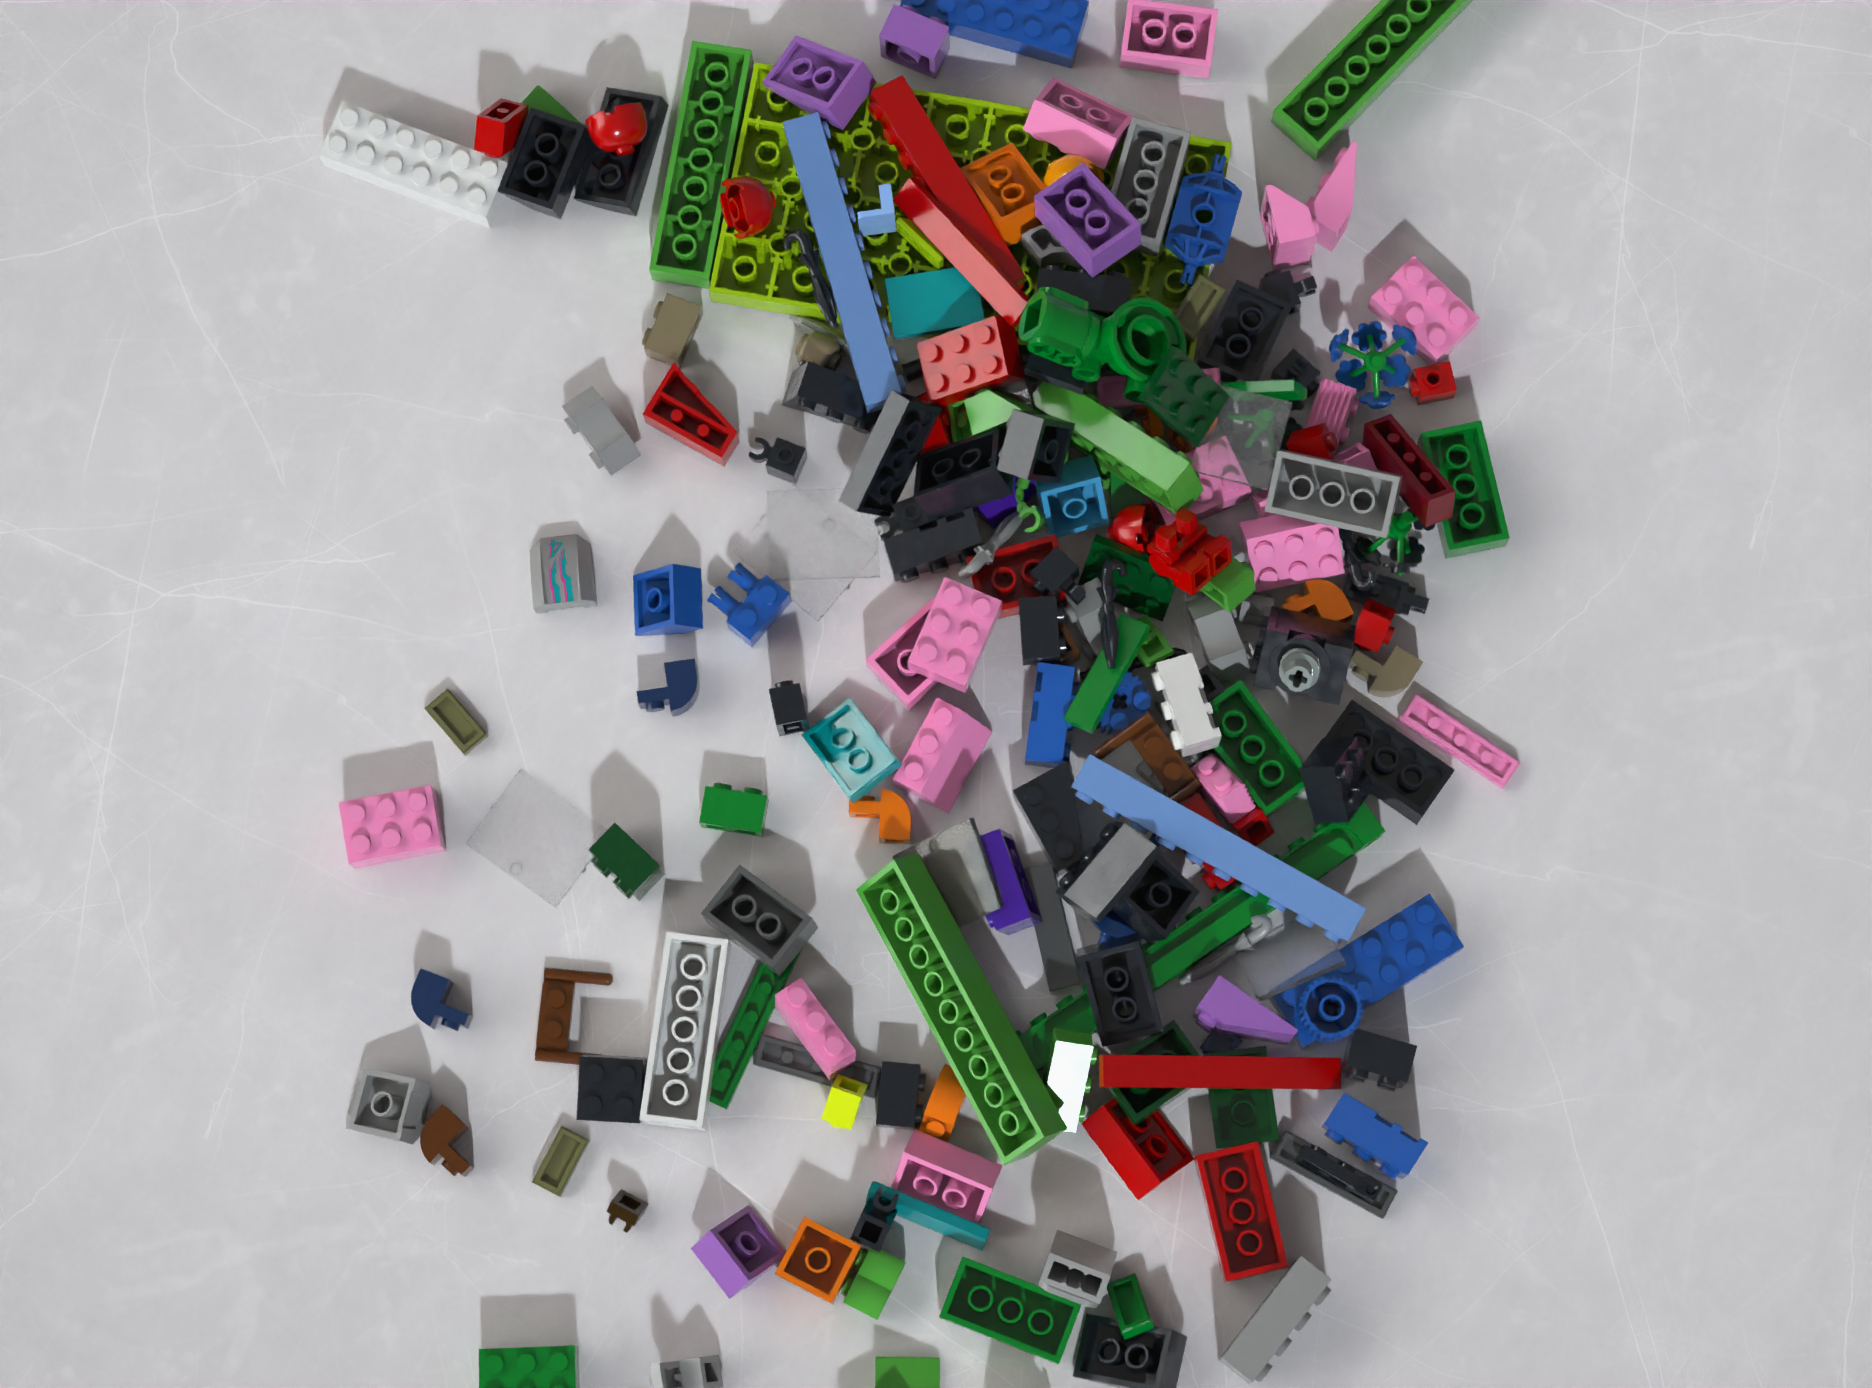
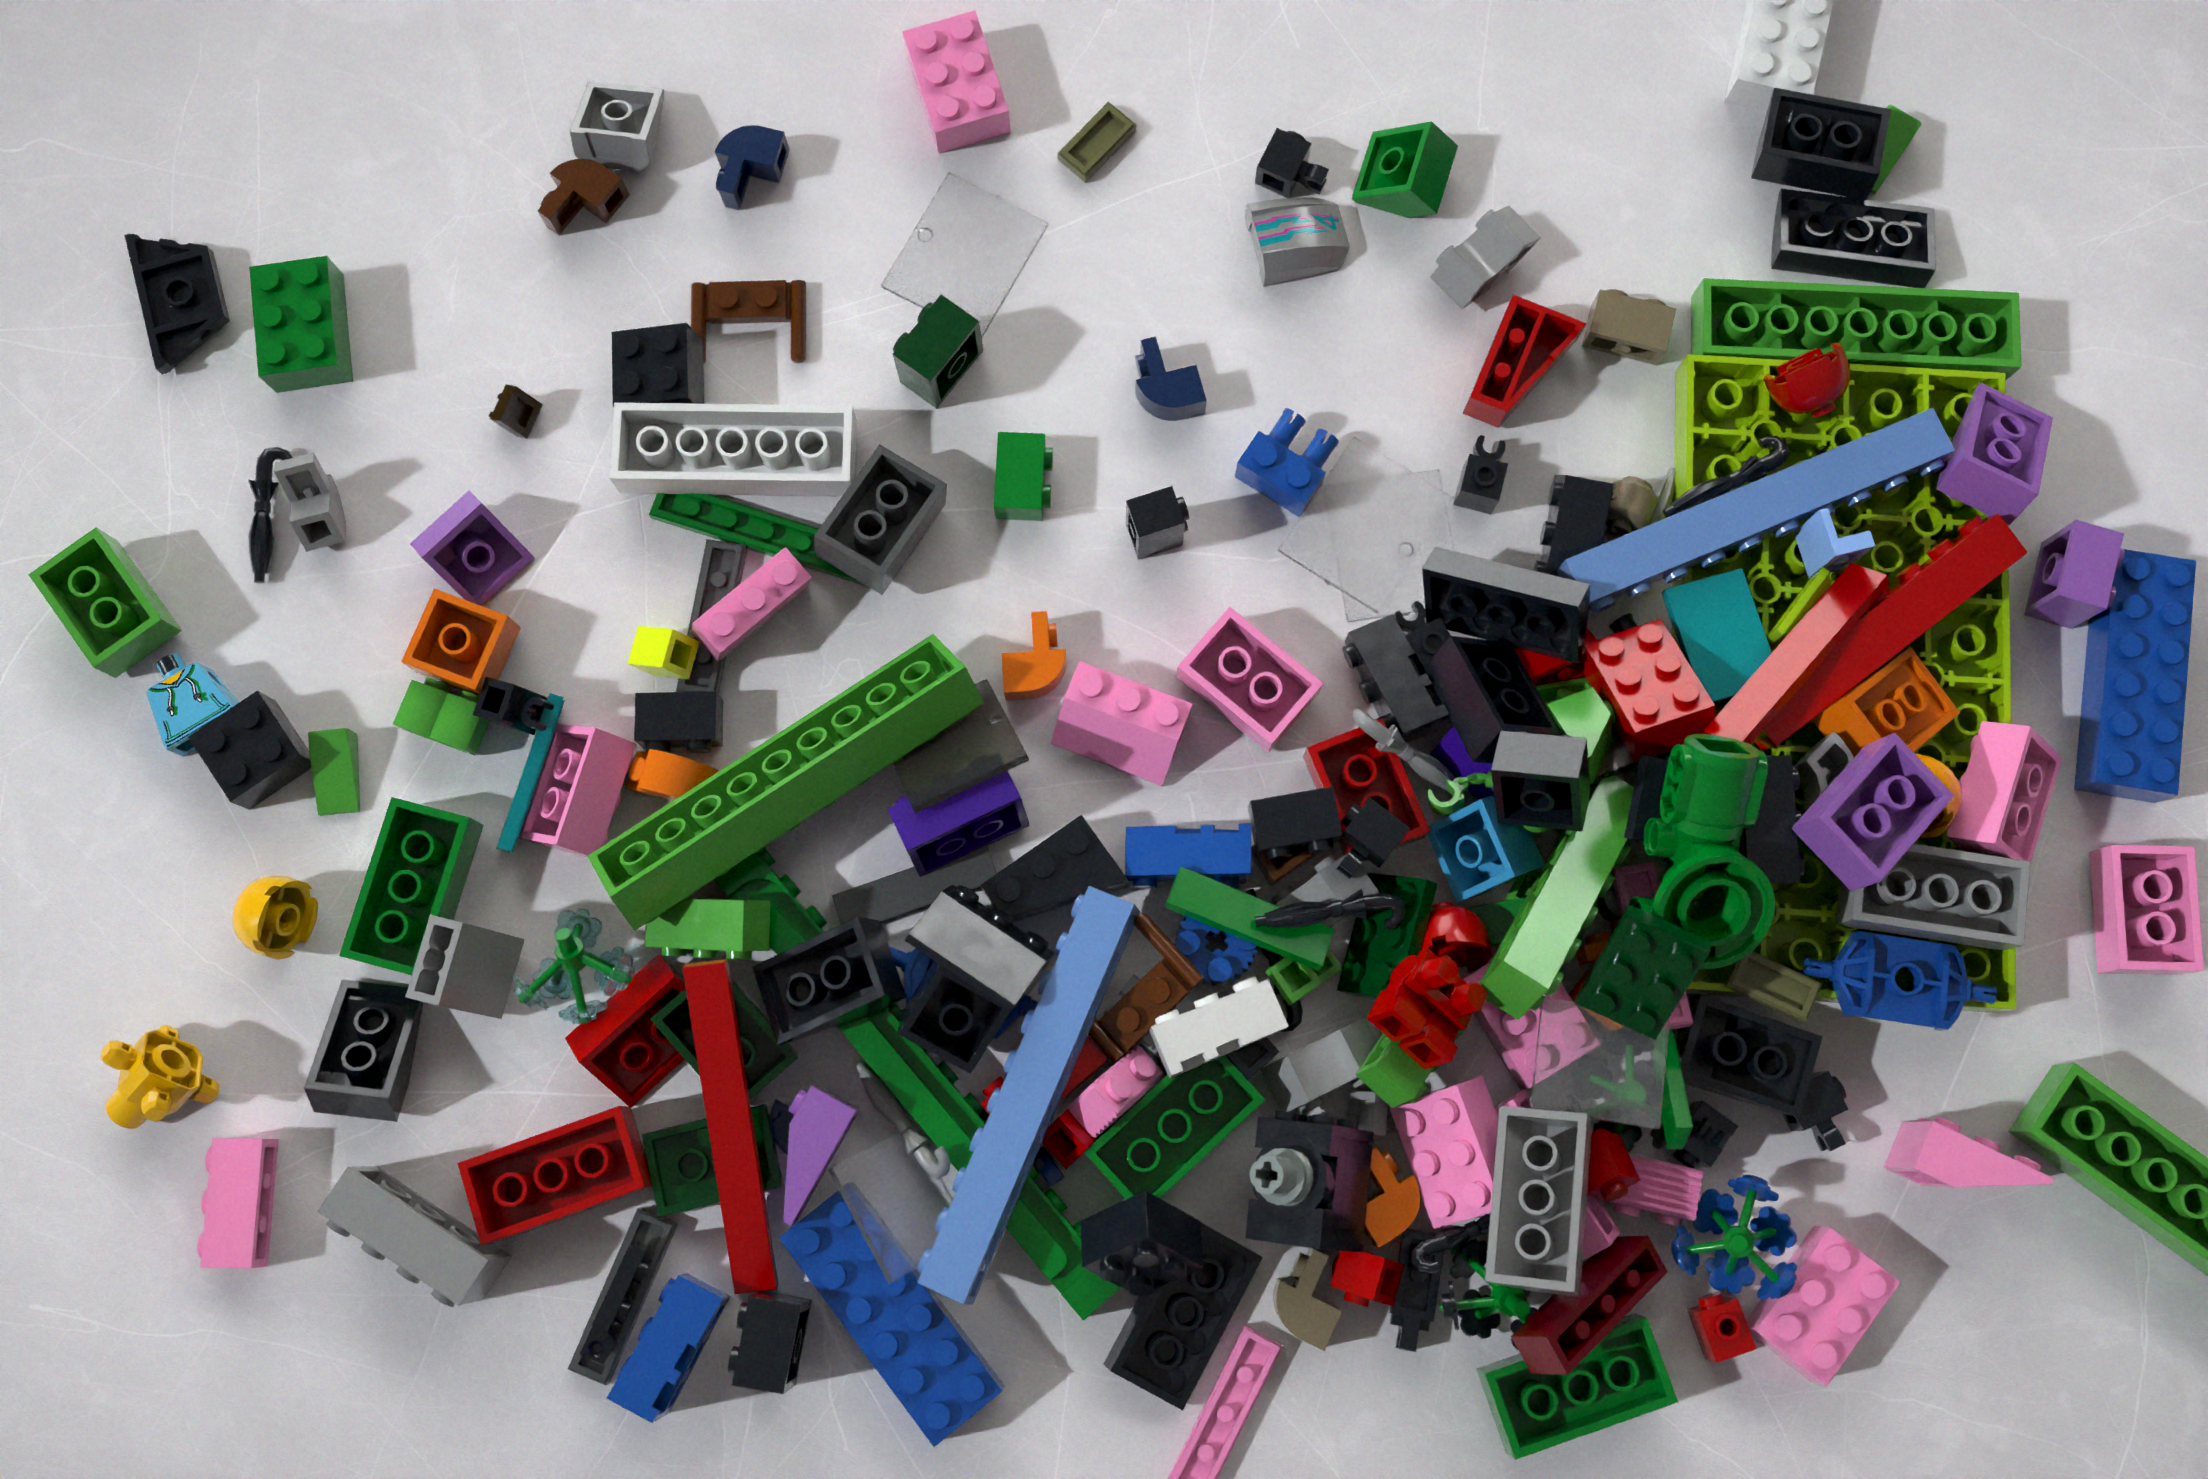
camera: 80 degrees right, 0 degrees up
red brick [474,98,529,158] -> none
olive tile [532,1126,590,1197] -> none
red cylinder [585,103,647,156] -> none
blue slope [633,564,703,636] -> none
teal tile [802,697,902,803] -> none
bright pink brick [907,577,1002,693] -> none
green tile [1107,1273,1154,1339] -> none
bright pink slope [1260,185,1319,270] -> none
blue brick [1297,976,1364,1043] -> none
none -> clear light blue plant [512,908,634,1024]
none -> dark blue tile [1034,1144,1065,1186]
none -> black brick [1255,128,1329,198]
none -> green slope [1351,121,1458,218]

